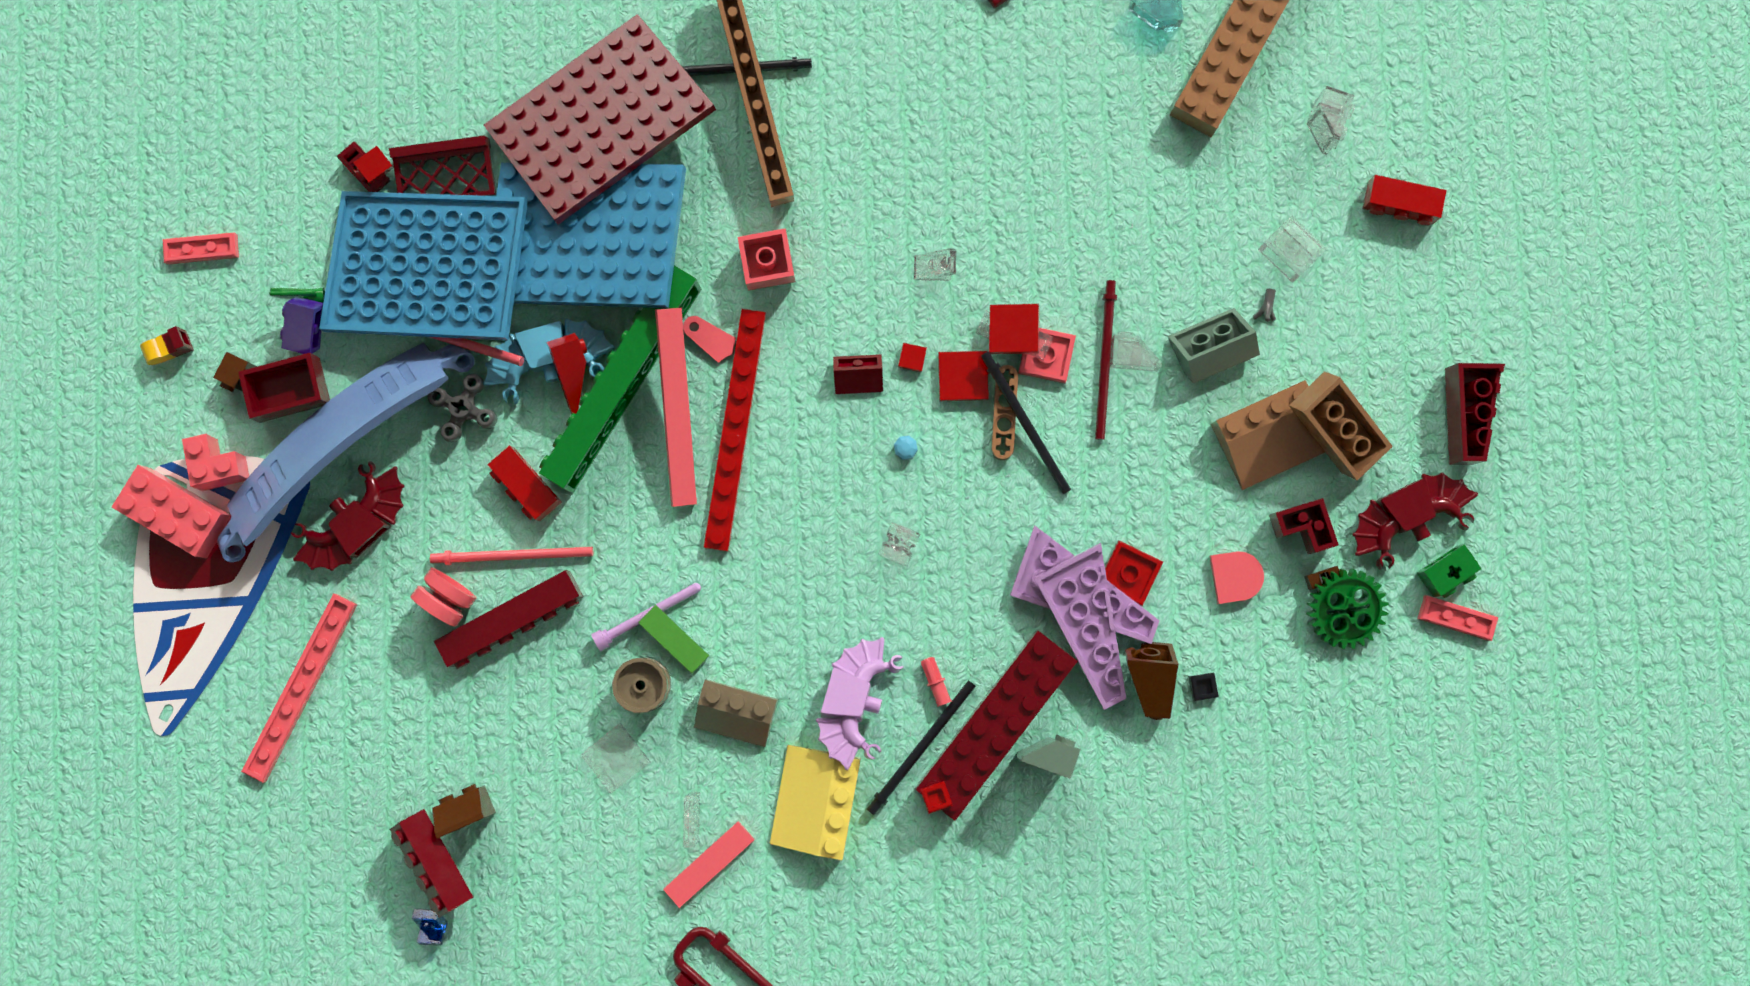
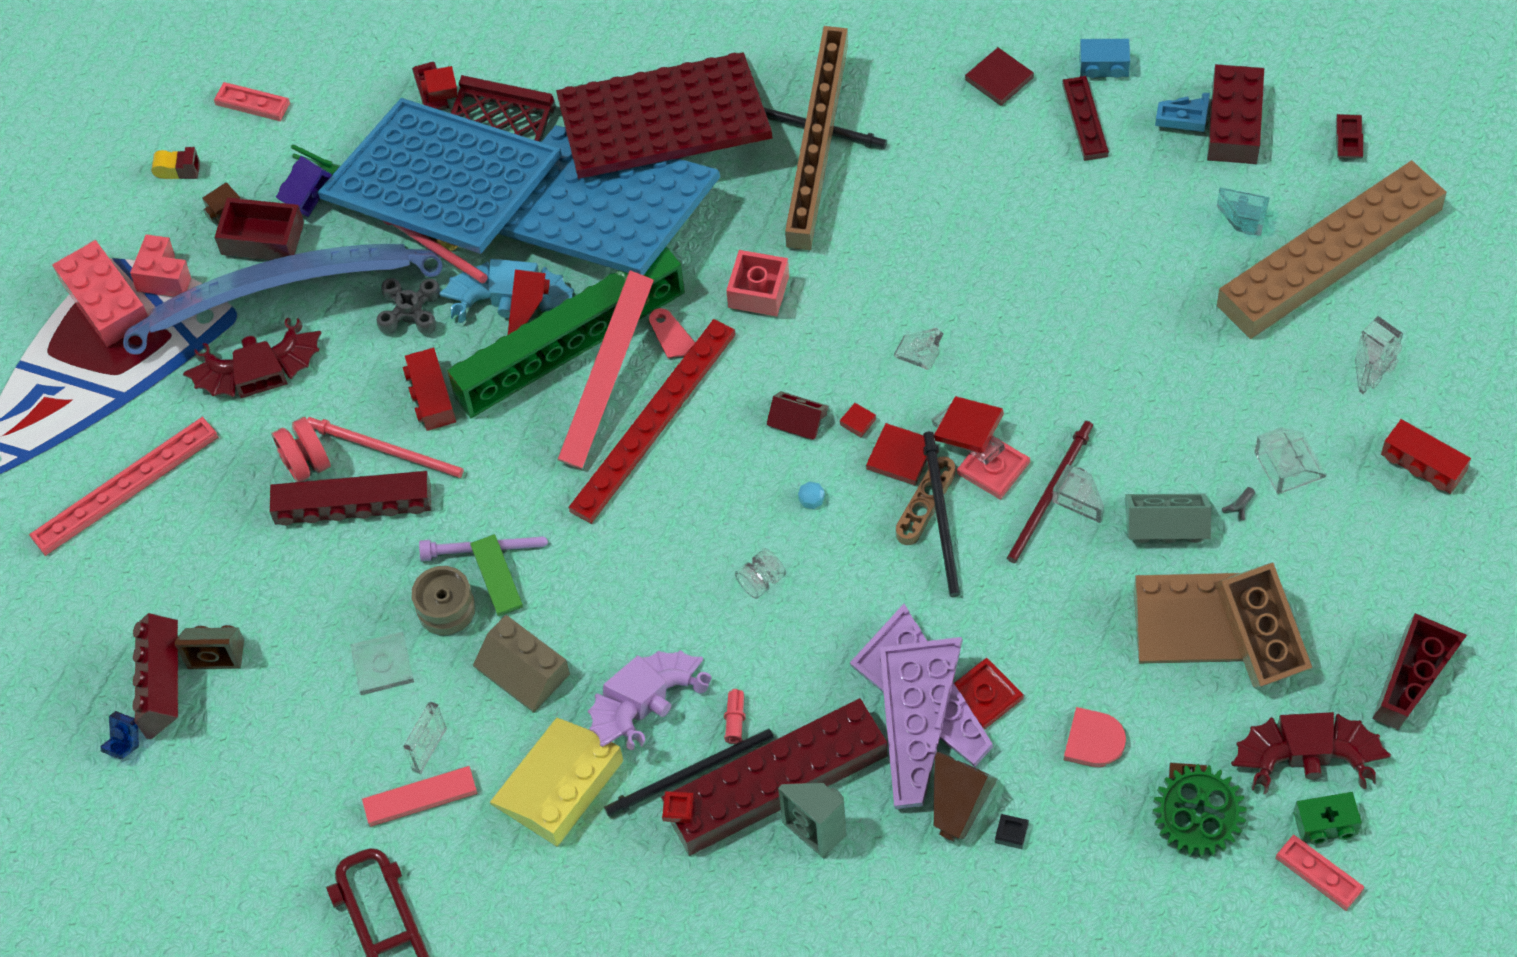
camera: 25 degrees right, 25 degrees down
dark red brick [1269,498,1339,554] -> none

